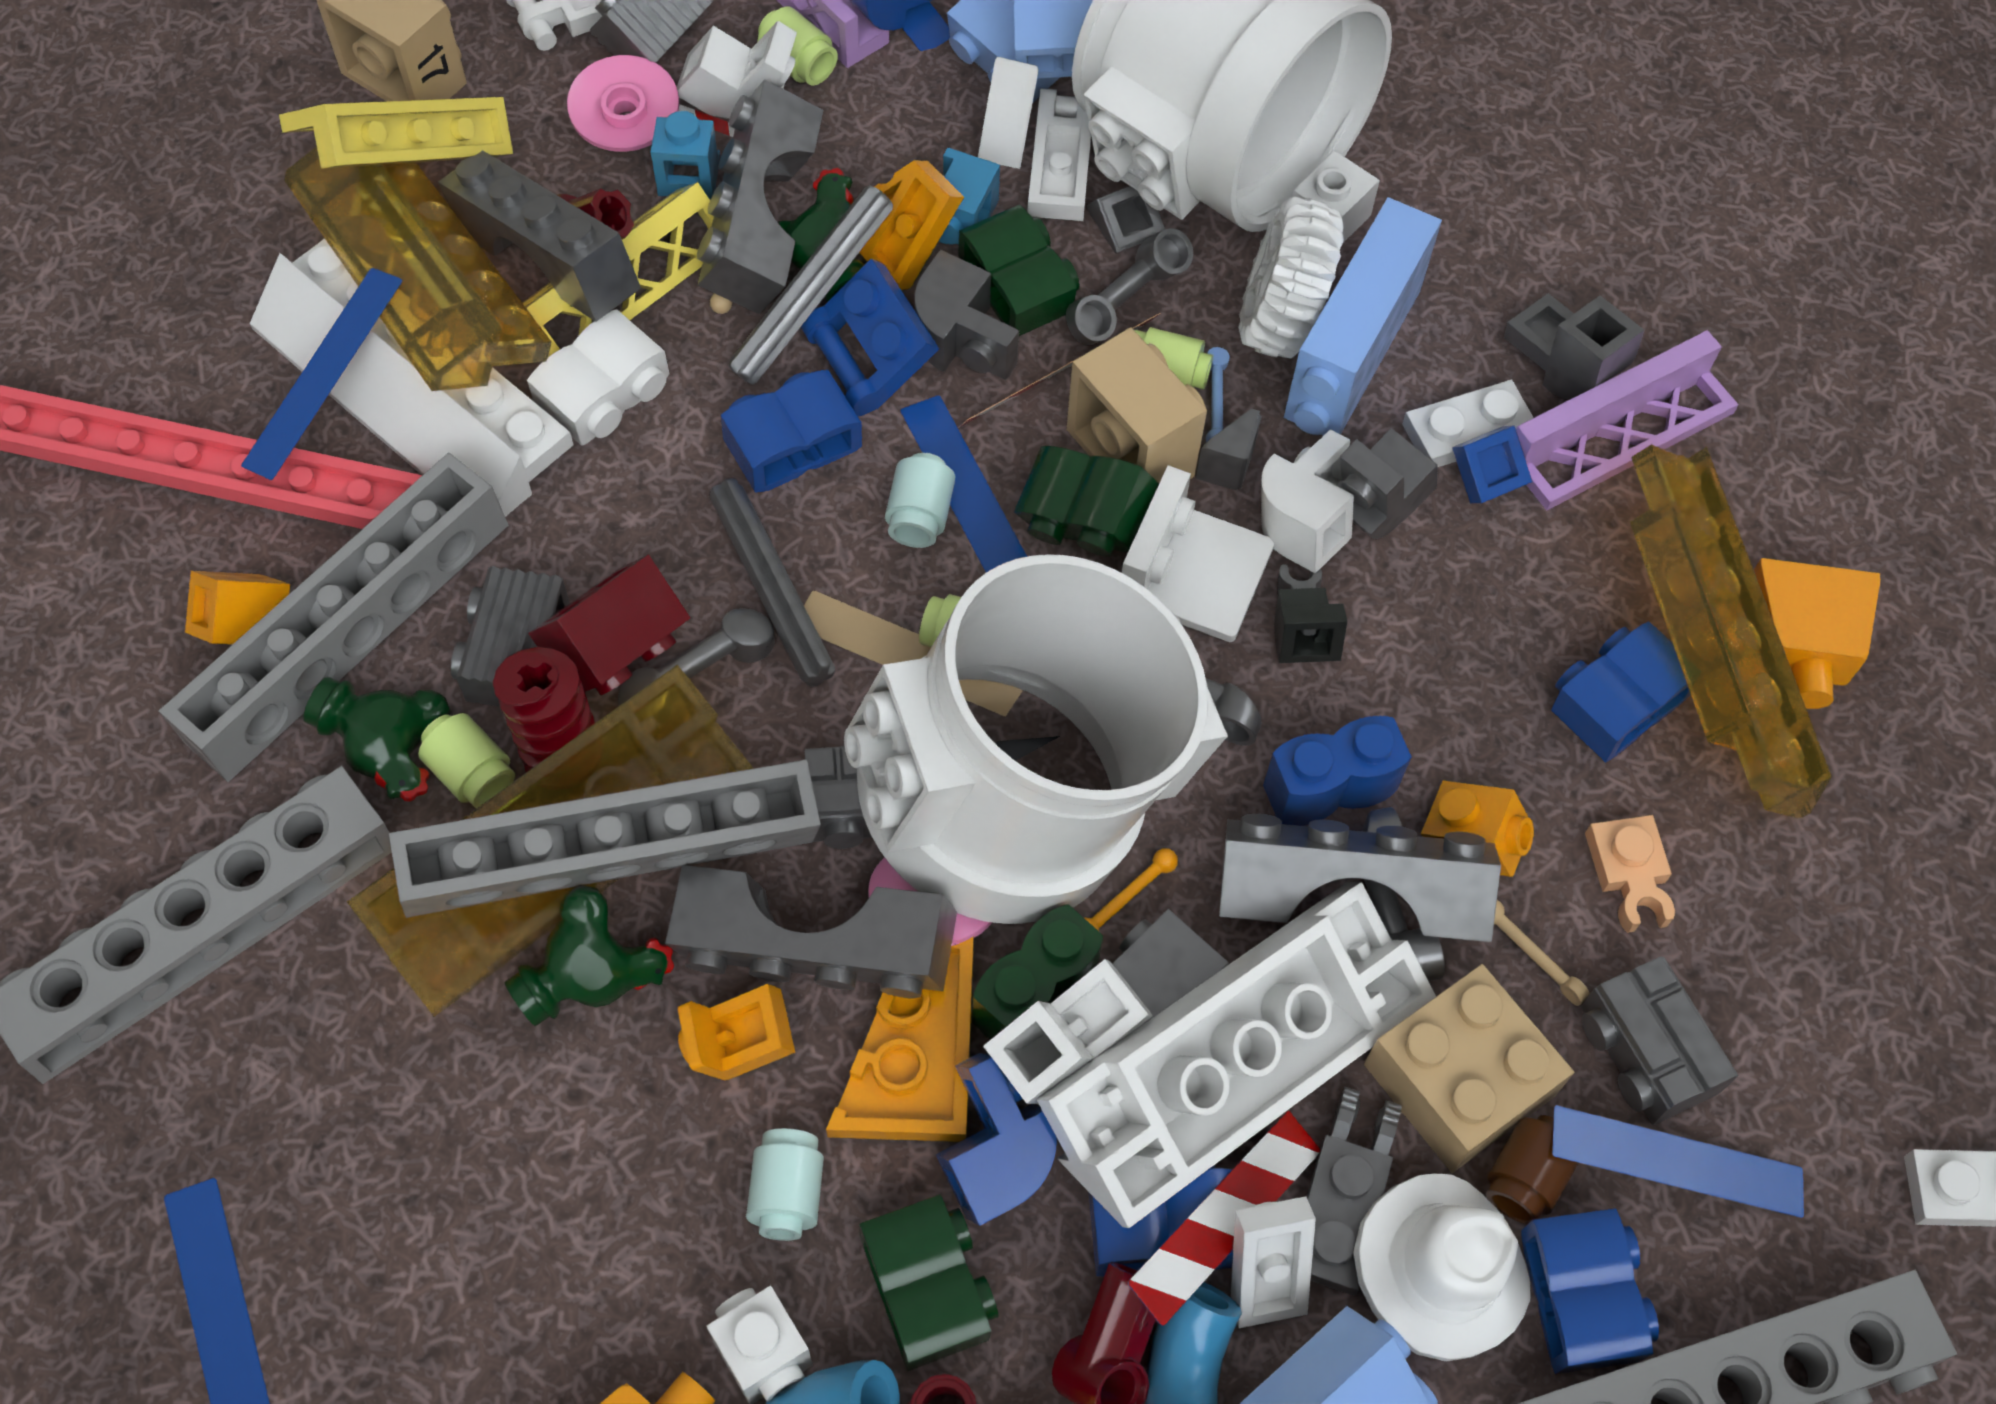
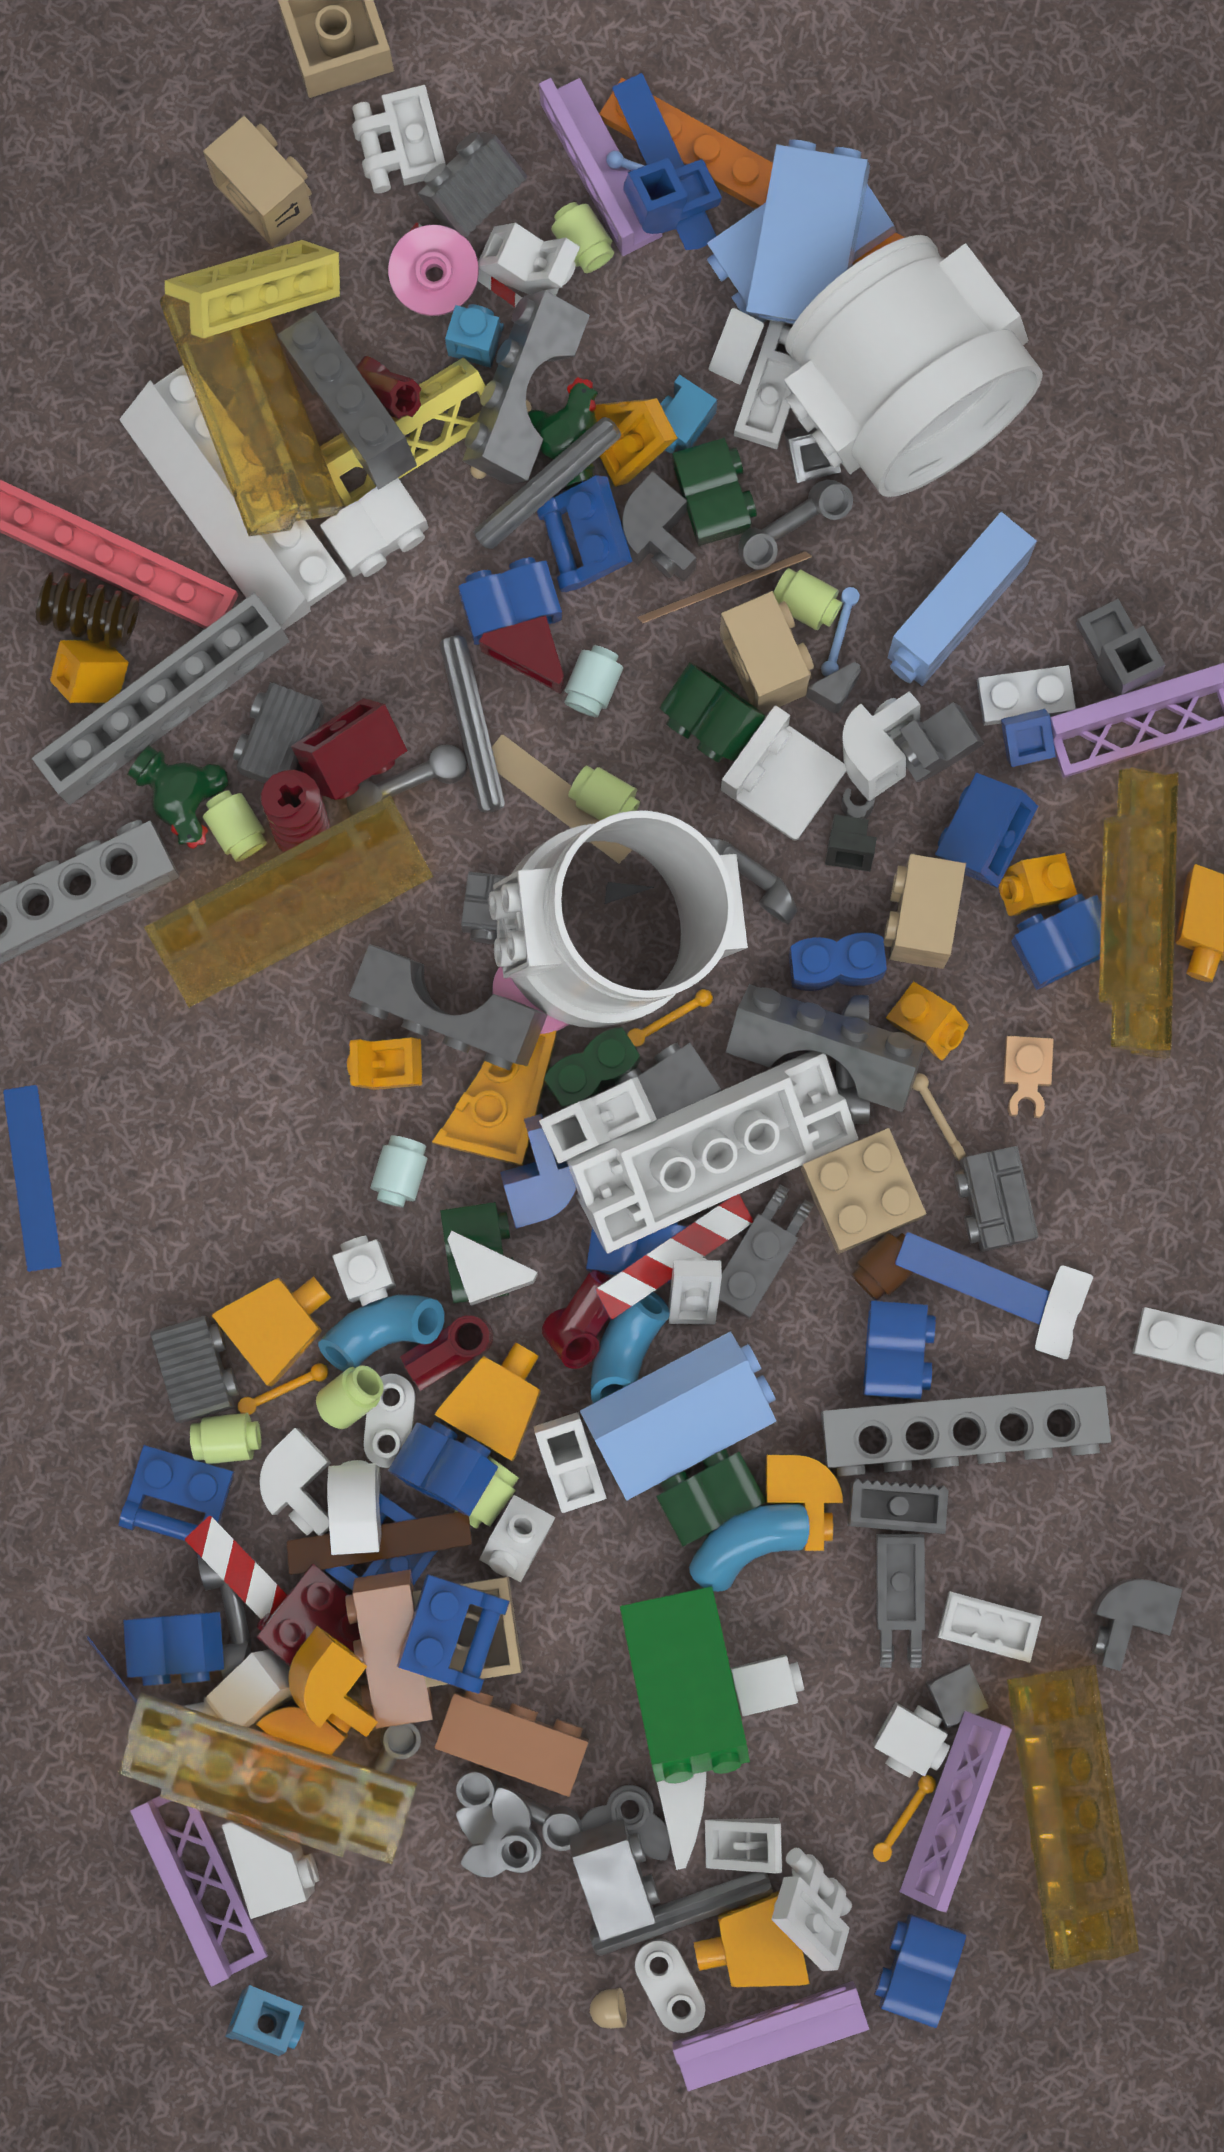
camera: 20 degrees right, 20 degrees up
blue sticker [241,268,403,480] -> none
light grey brick [389,759,821,918] -> none
dark green animal [504,885,674,1027] -> none
blue sticker [900,395,1027,573] -> none
white gear [1238,196,1344,359] -> none
white brick [1291,151,1380,242] -> none
white hat [1353,1173,1530,1361] -> none
none -> dark brown piece [35,572,139,649]
none -> white slope [448,1231,538,1305]
none -> dark red slope [479,615,565,694]
none -> tan brick [883,854,966,969]
none -> blue brick [935,773,1038,888]
none -> light orange bracket [999,853,1077,916]
none -> white sticker [1035,1265,1093,1359]

